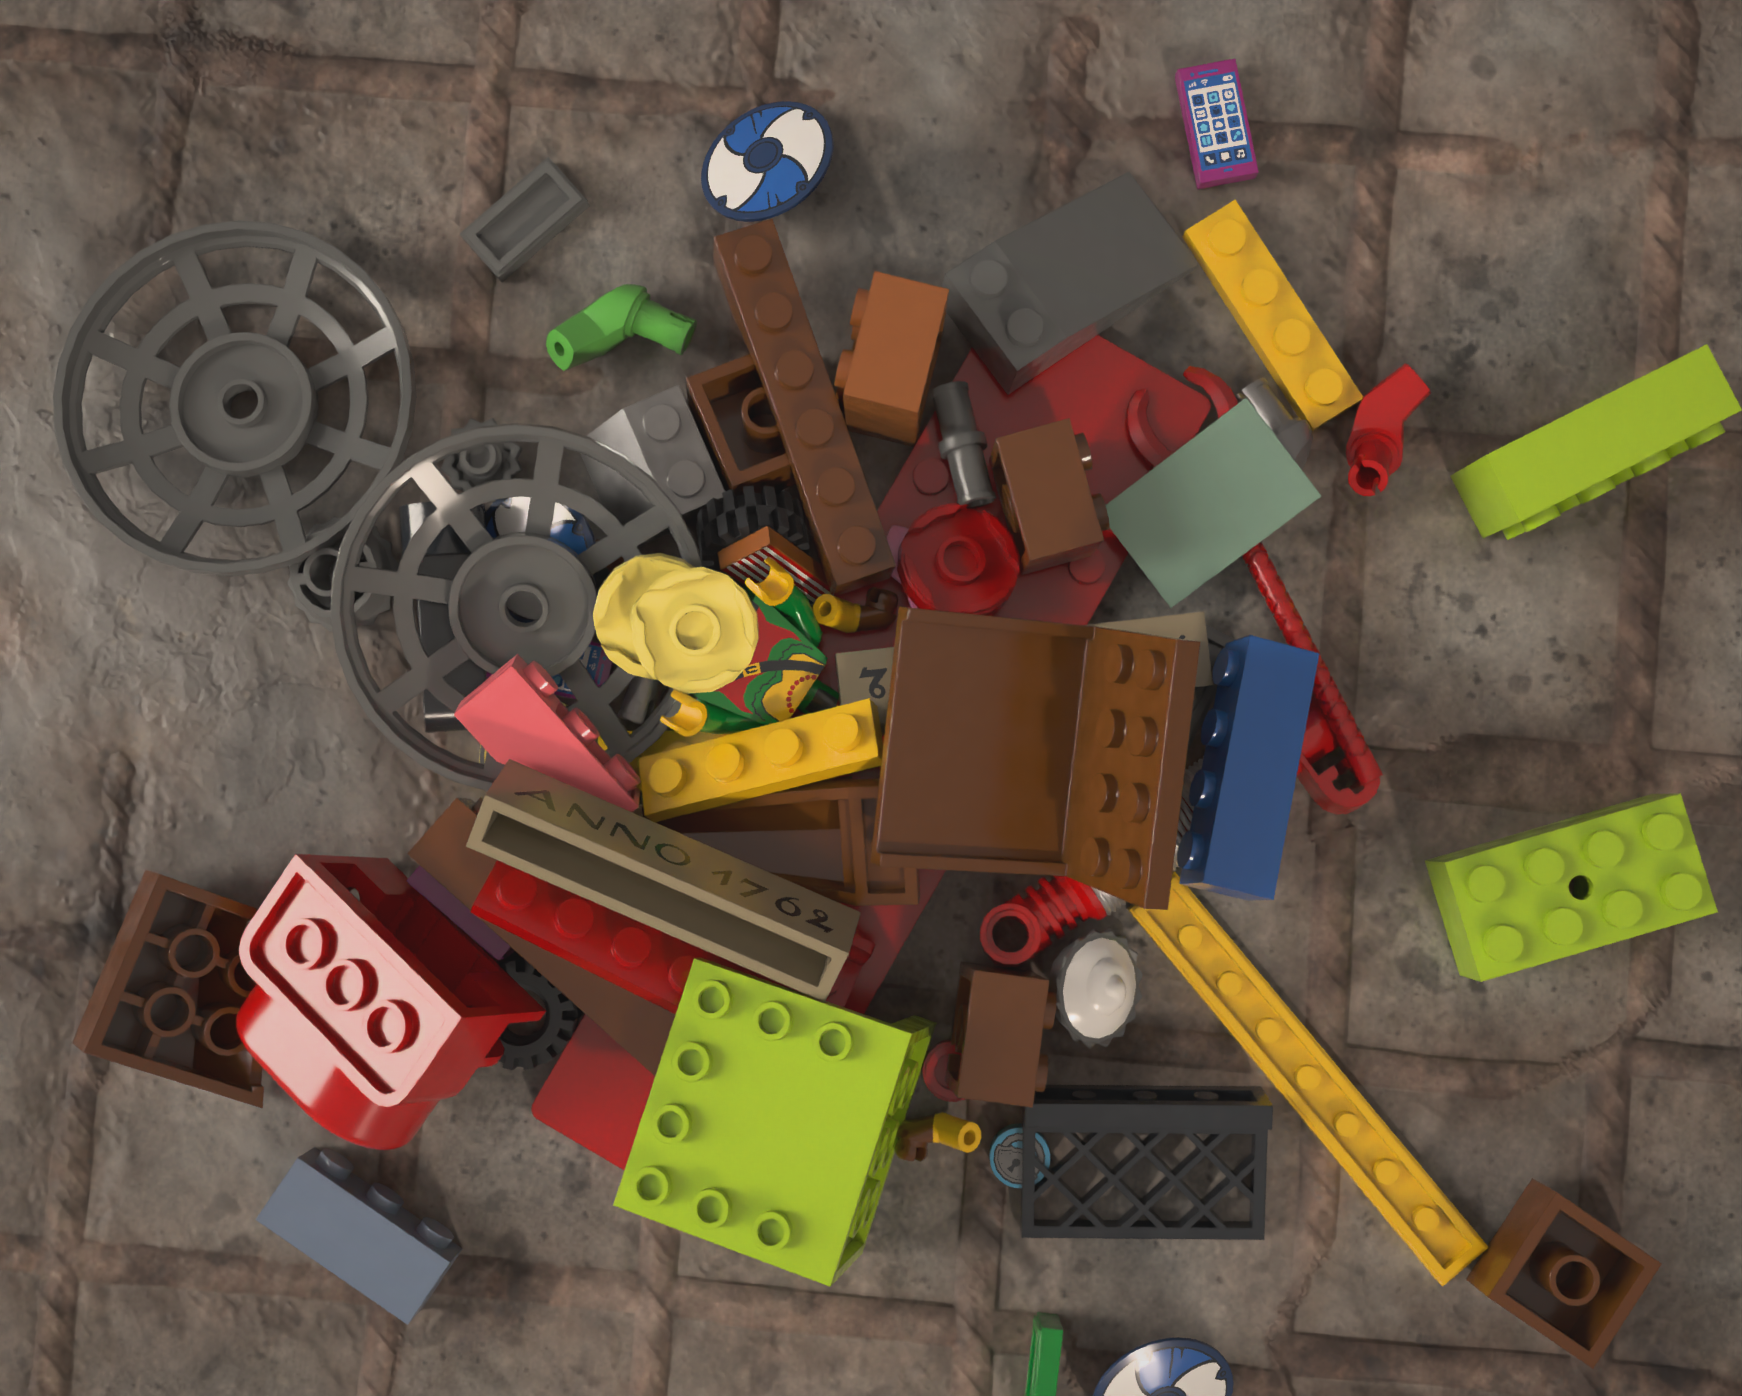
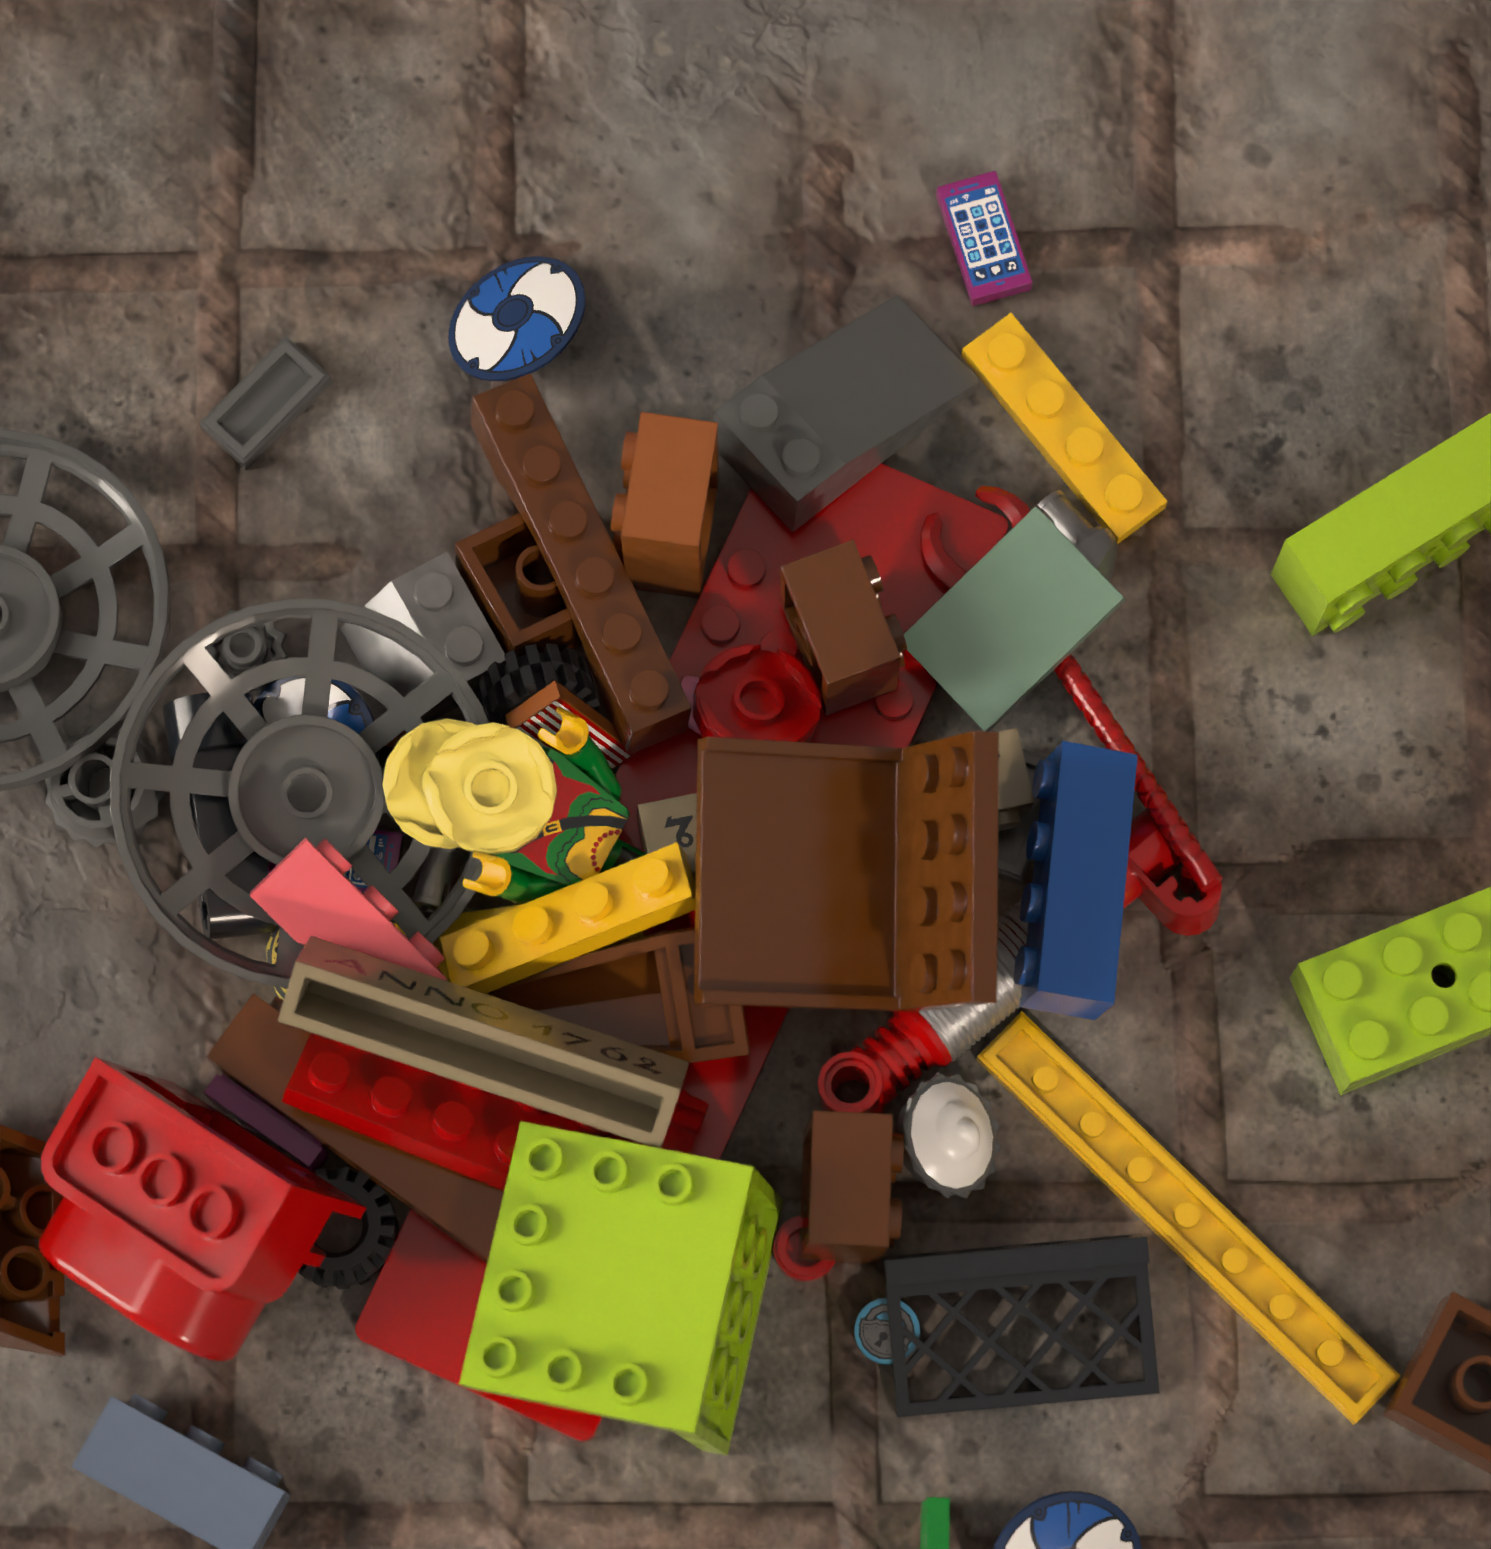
camera: 10 degrees left, 10 degrees down
bright green arm [546,284,697,371] -> none
arm [813,587,899,633] -> none
arm [895,1112,981,1162] -> none
dark grey pin [930,381,996,509] -> none
red arm [1346,363,1431,496] -> none

